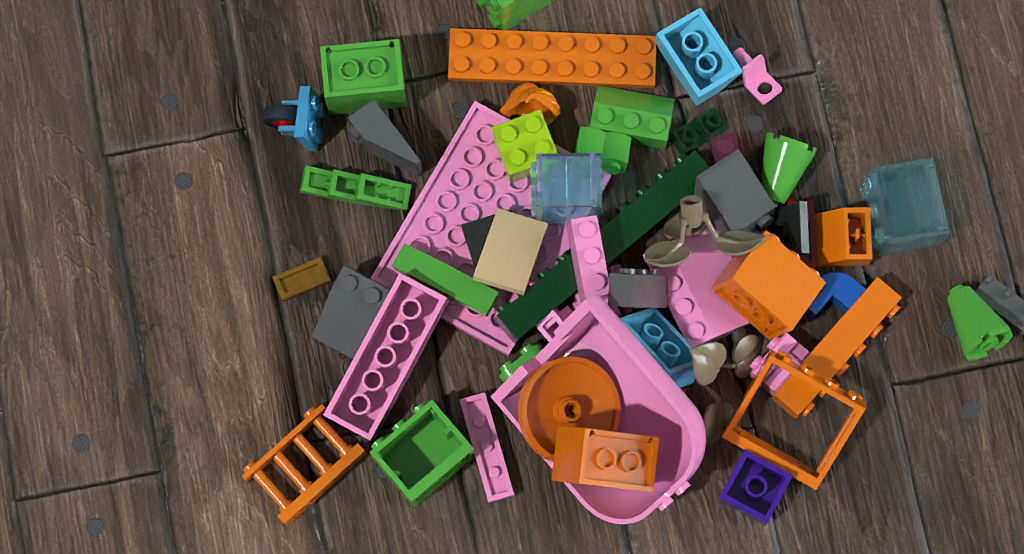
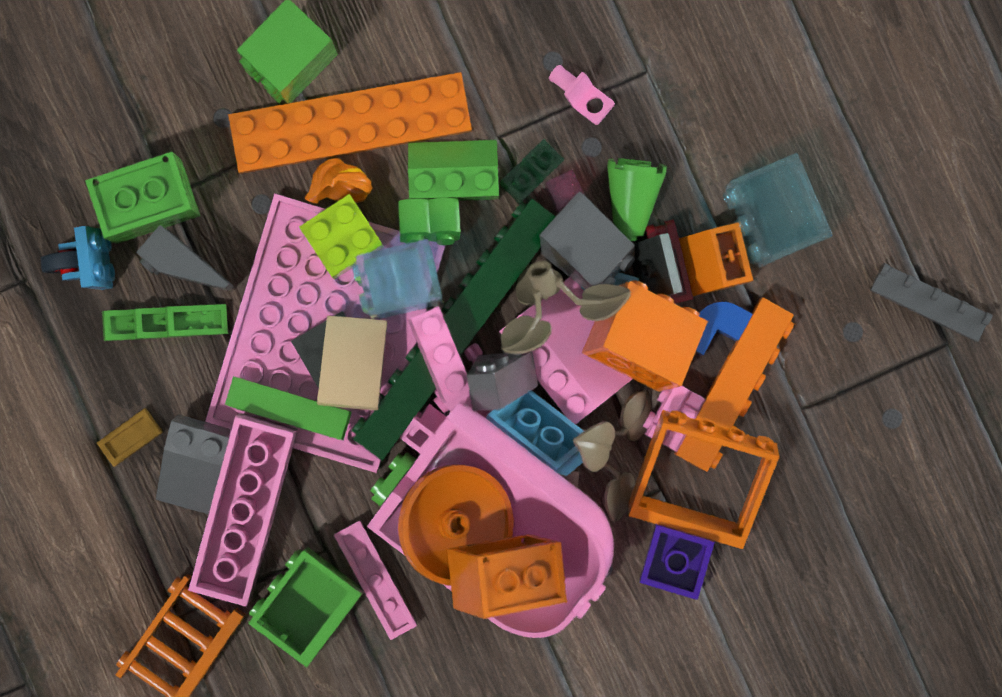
camera: 15 degrees left, 10 degrees up
medium azure slope [655,7,743,106] -> none
bright green cone [947,285,1013,361] -> none

